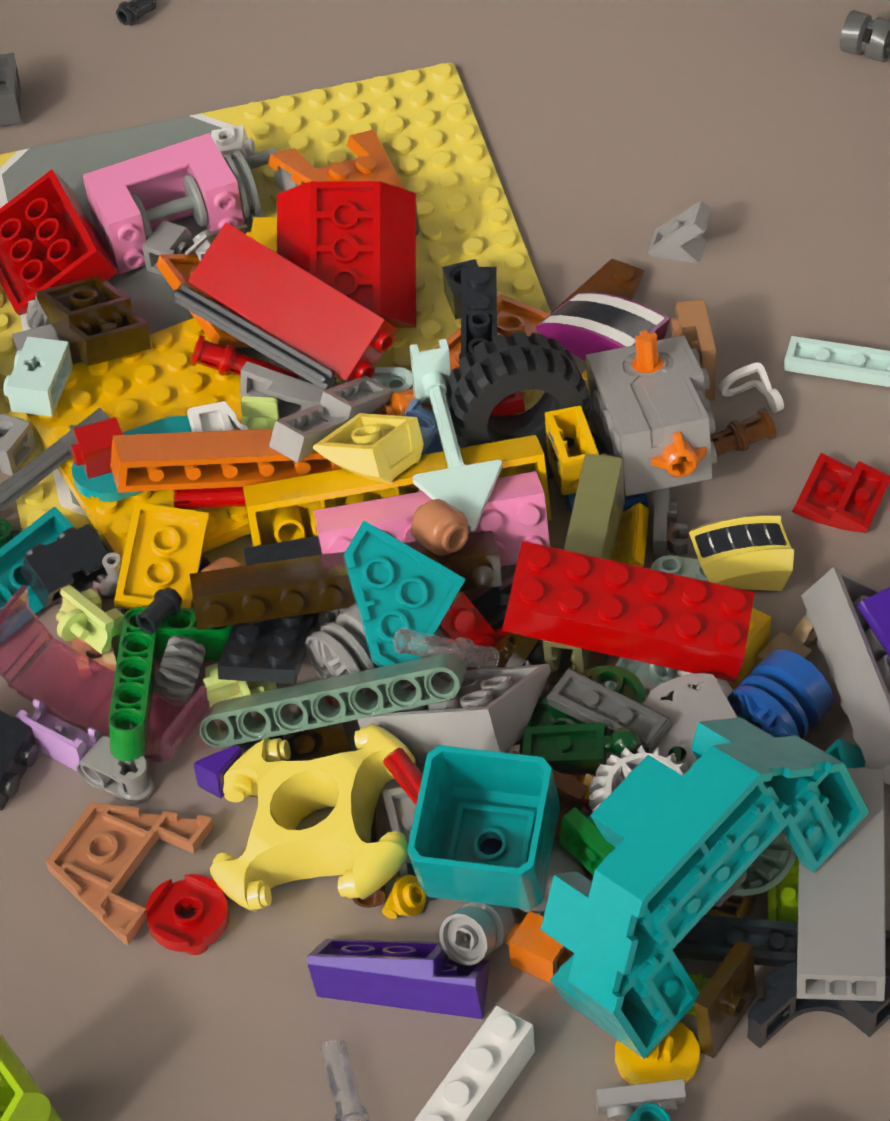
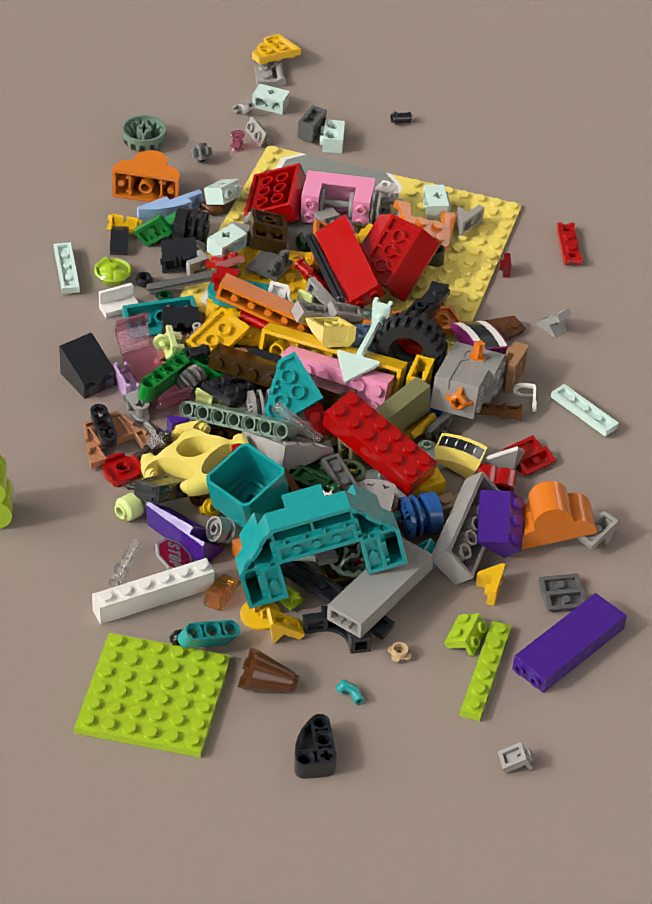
camera: 25 degrees right, 5 degrees down
nougat head [411,499,468,556] -> none
light grey plate [595,1079,686,1120] -> none
dark brown plate [694,940,757,1058] -> none
none -> black beam [90,404,117,448]
none -> yellowish green head [115,492,145,522]
none -> black piece [126,474,187,503]
none -> clear smoke piece [133,420,175,462]
none -> piece [155,538,192,570]
none -> clear orange slope [204,574,241,611]
none -> red plate [205,252,245,269]
none -> dark grey hinge [246,250,294,282]
none -> yellow slope [266,608,305,643]
none -> dark green arm [295,232,313,251]
none -> light aqua brick [320,119,345,154]
none -> light aqua brick [423,185,451,220]
none -> light grey slope [456,205,485,236]
none -> red brick [477,464,517,492]
none -> light grey slope [482,446,525,470]
none -> dark red plate [499,253,511,278]
none -> red plate [556,223,582,265]

